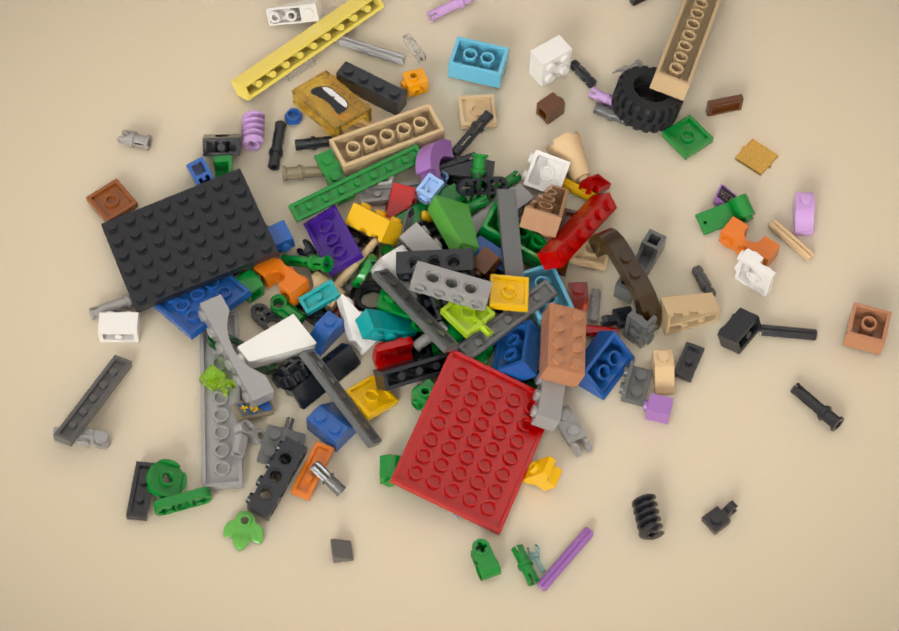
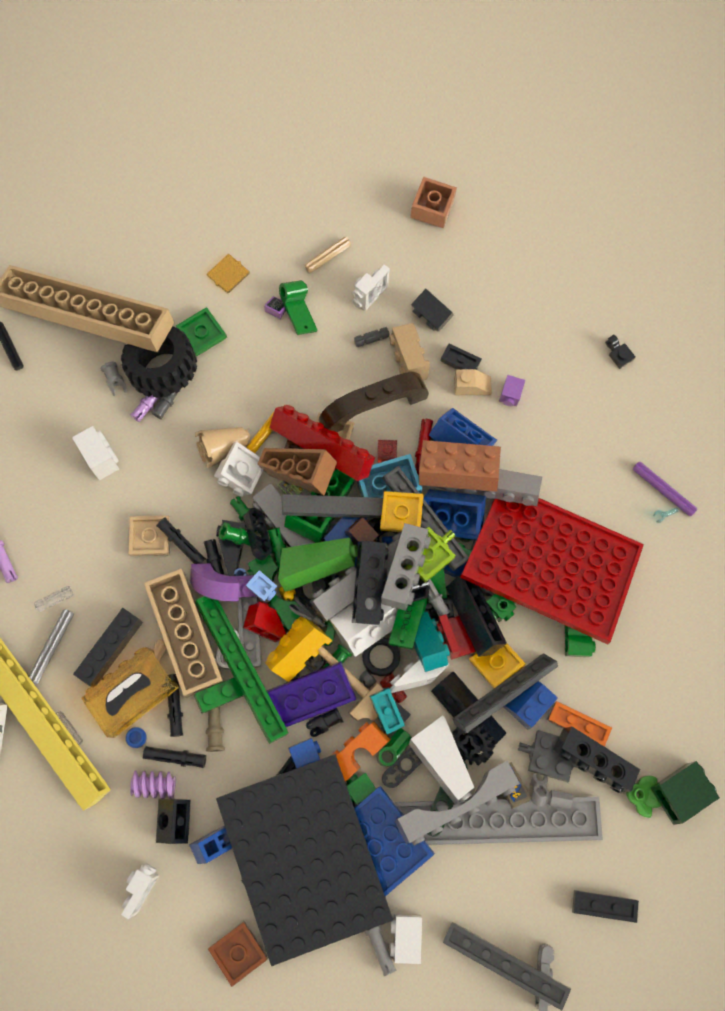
camera: 90 degrees left, 15 degrees up
light grey piece [117,130,153,151] -> none
green plate [146,459,187,498] -> none
green beam [153,487,213,516] -> none
clear neon green plate [199,364,235,396] -> none
green panel [213,155,233,178] -> none
green pin [280,254,333,273] -> none
blue slope [310,310,344,357] -> none
axle [310,461,346,497] -> none
dark grey slope [330,539,353,563] -> none
green tile [351,253,377,288] -> none
dark grey tile [371,269,460,353] -> none
light orange brick [400,67,429,97] -> none
medium azure brick [448,36,509,88] -> none
green piece [471,539,501,581] -> none
green pin [511,544,540,586] -> none
yellow brick [522,456,562,491] -> none
reddish brown brick [536,92,565,124] -> none
light grey hinge [557,405,593,457] -> none
black axle [570,59,597,88] -> none
red plate [579,174,611,195] -> none
light grey axle [588,288,601,324] -> none
black plate [600,306,632,329] -> none
dark grey arch [613,229,667,304] -> none
dark grey bracket [619,360,653,407] -> none
dark grey bracket [623,310,657,349] -> none
black piece [632,494,664,540] -> none
reddish brown tile [705,94,744,116] -> none
orange arch [719,216,780,266] -> none
black axle [760,324,817,340] -> none
black pin [790,383,844,432] -> none
lavender arch [792,192,815,236] -> none
none -> white plate [121,864,159,919]
none -> dark green brick [651,761,720,825]

